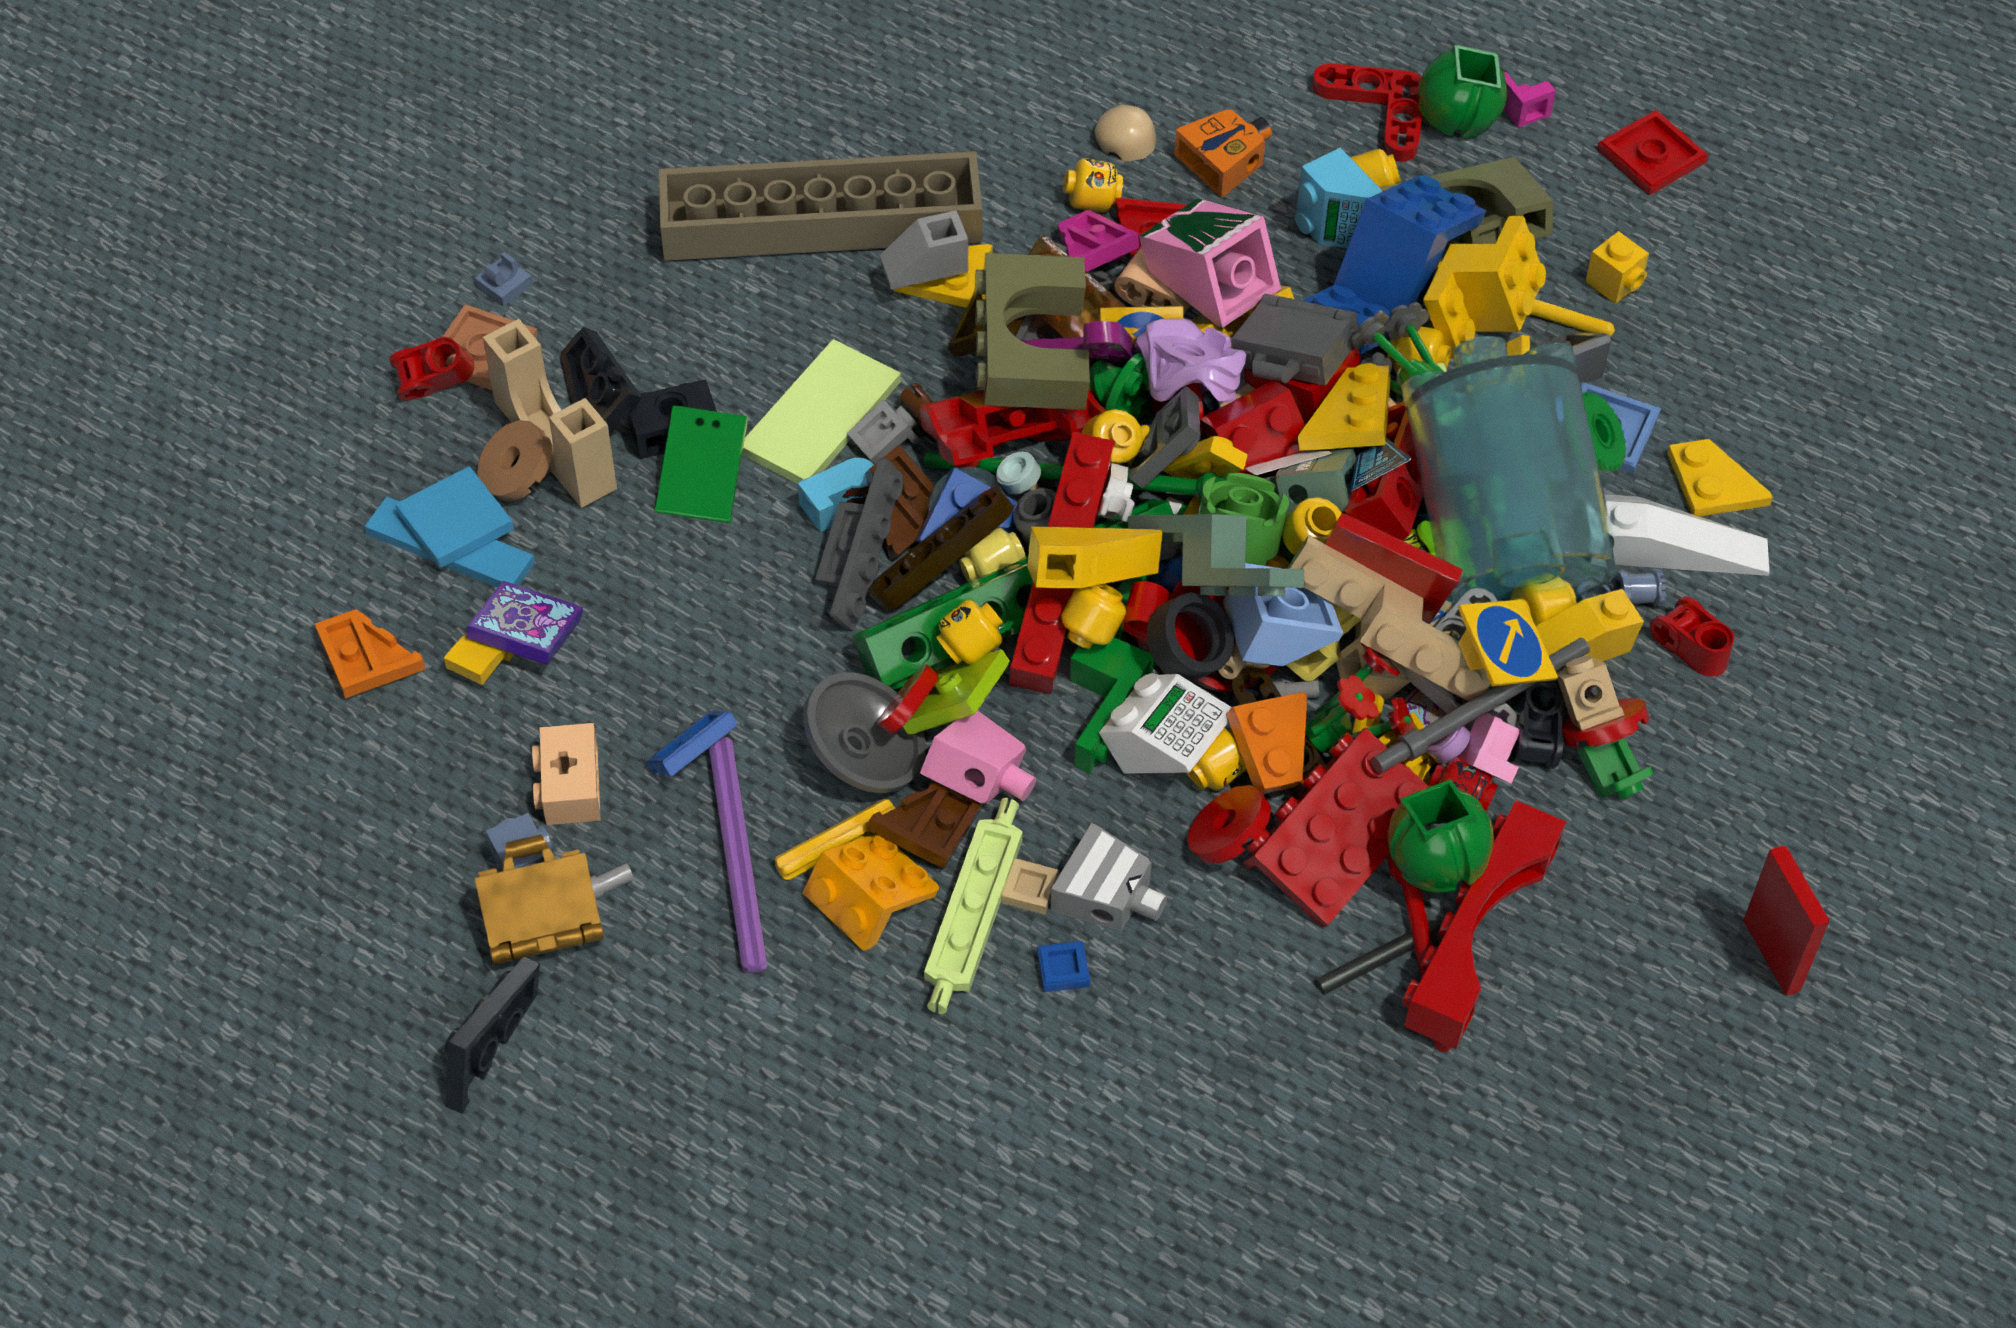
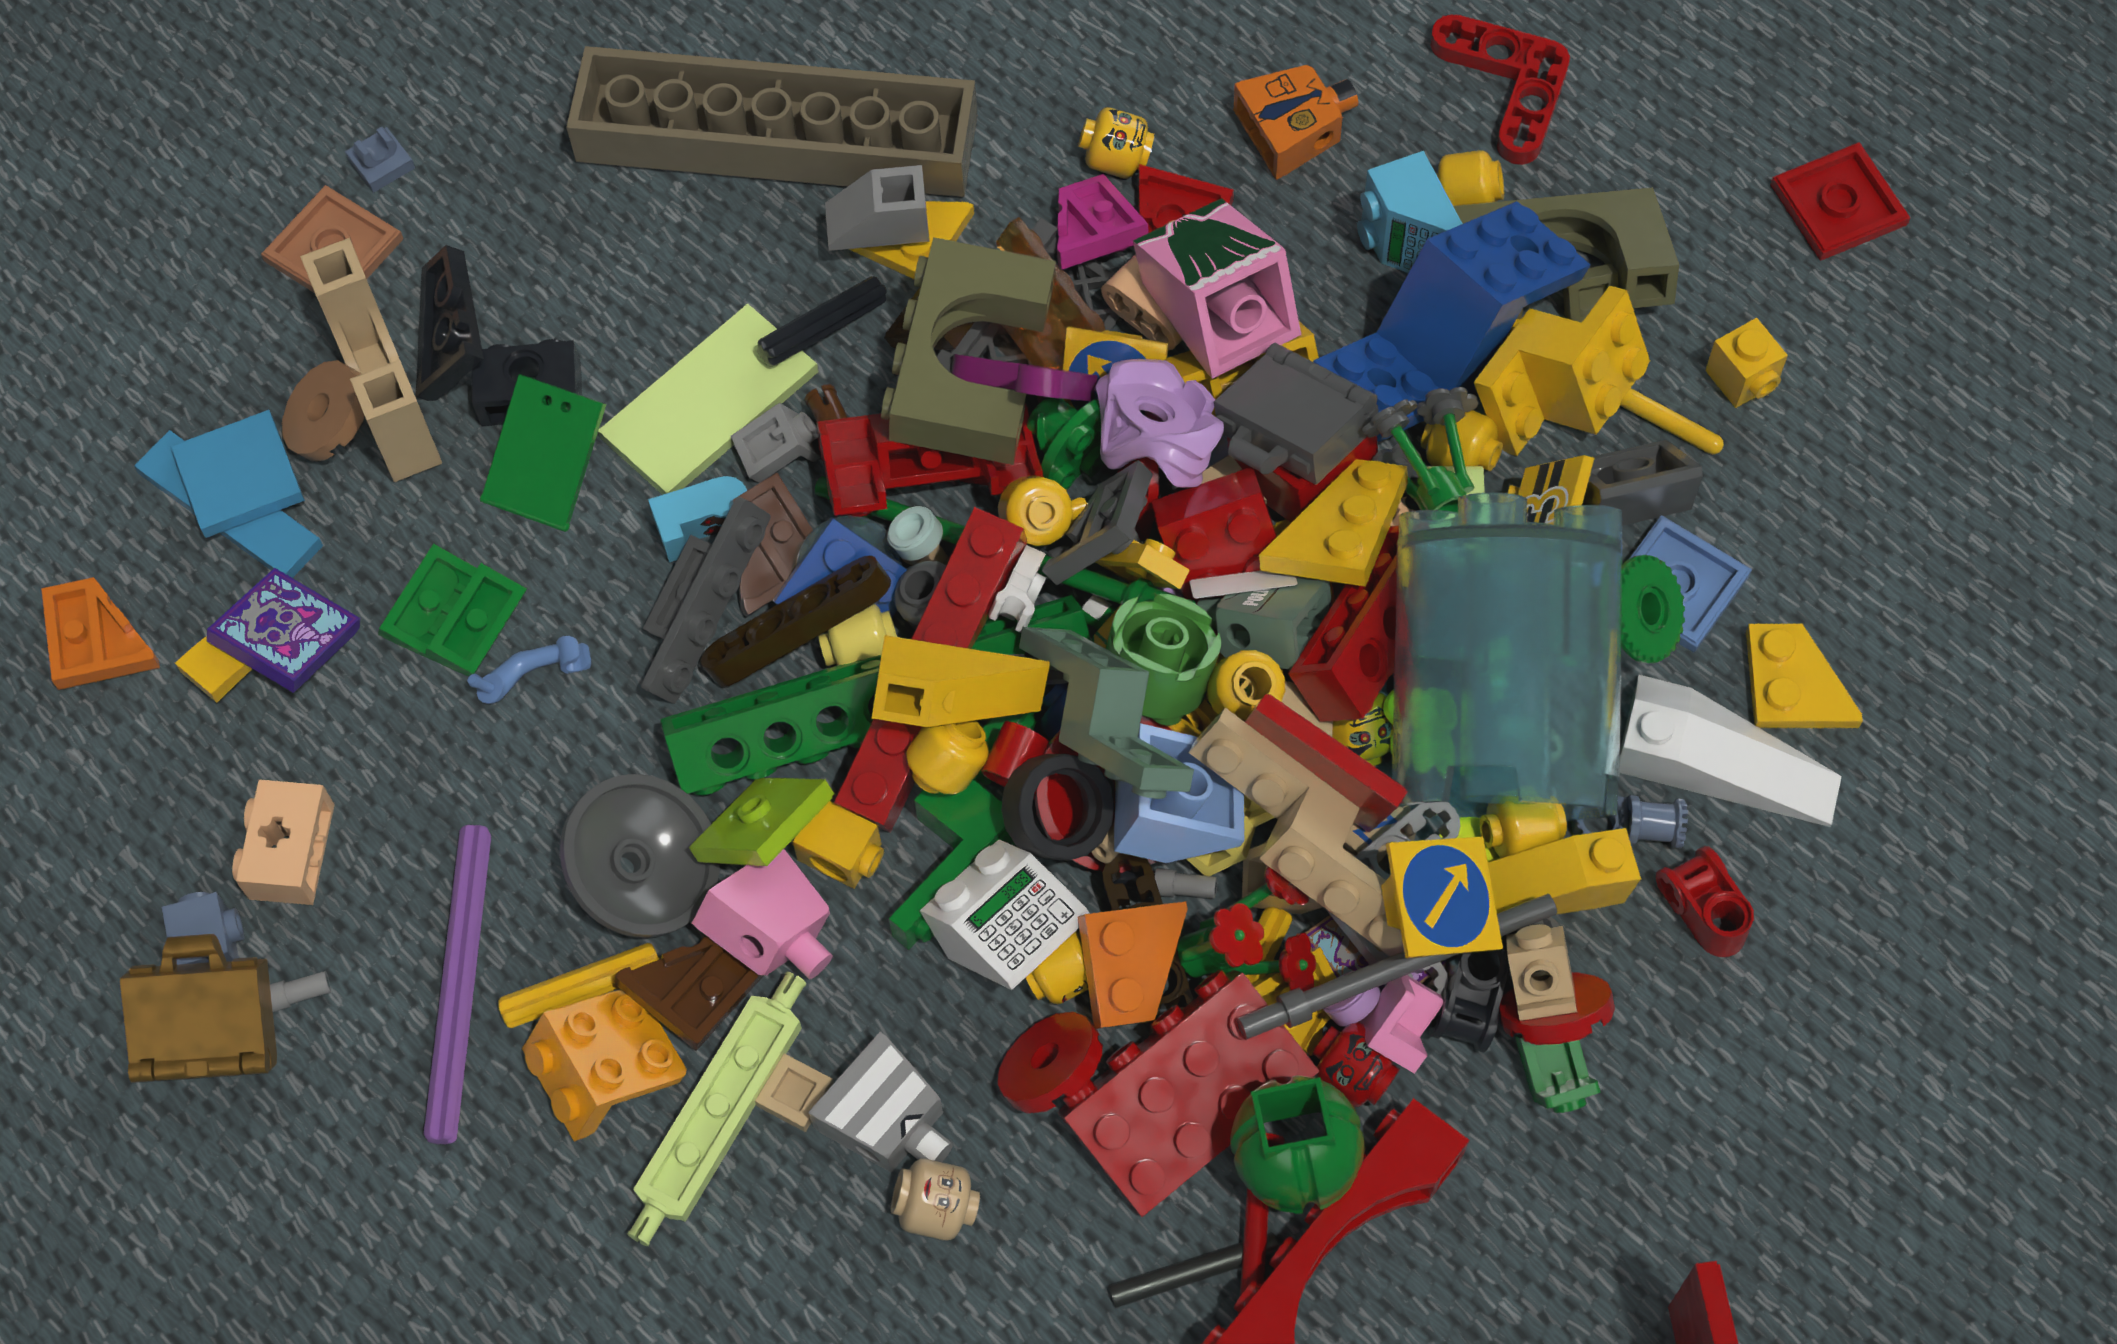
camera: 15 degrees right, 10 degrees up
red piece [389,337,475,401] -> none
black wing [444,957,540,1114] -> none
blue tile [645,711,739,777] -> none
red tile [877,664,939,734] -> none
yellow head [936,600,1003,665] -> none
blue tile [1037,941,1090,992] -> none
tan hair [1094,105,1157,161] -> none
sticker [1350,438,1411,491] -> none
green piece [1417,45,1507,138] -> none
dark pink panel [1503,72,1556,128] -> none
none -> green slope [378,543,527,676]
none -> medium blue piece [468,636,591,704]
none -> black axle [757,276,887,366]
none -> yellow brick [793,801,884,889]
none -> tan head [891,1159,980,1240]

